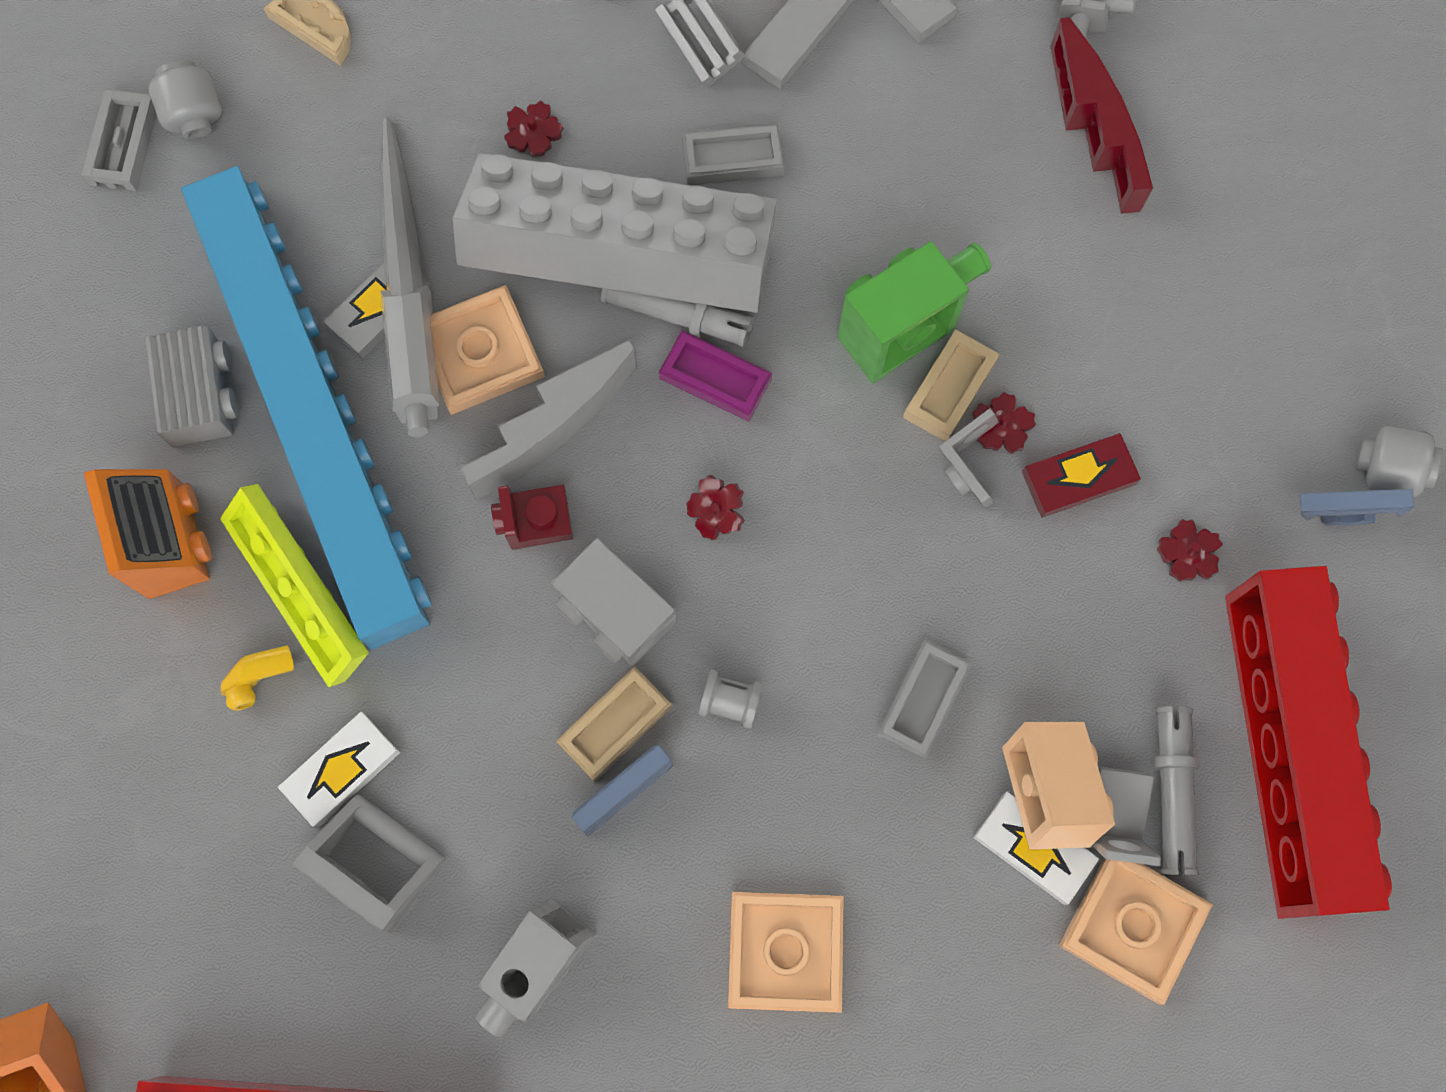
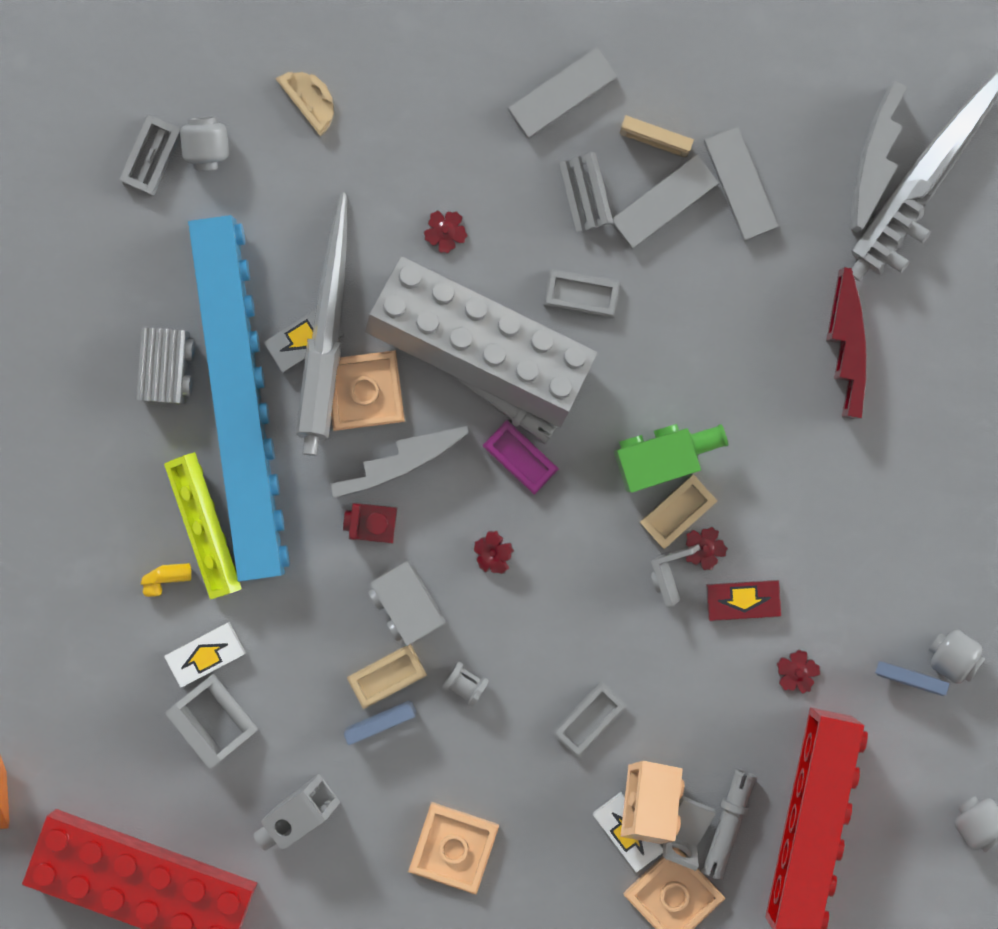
camera: 10 degrees right, 15 degrees up
orange slope [84,469,212,599] -> none

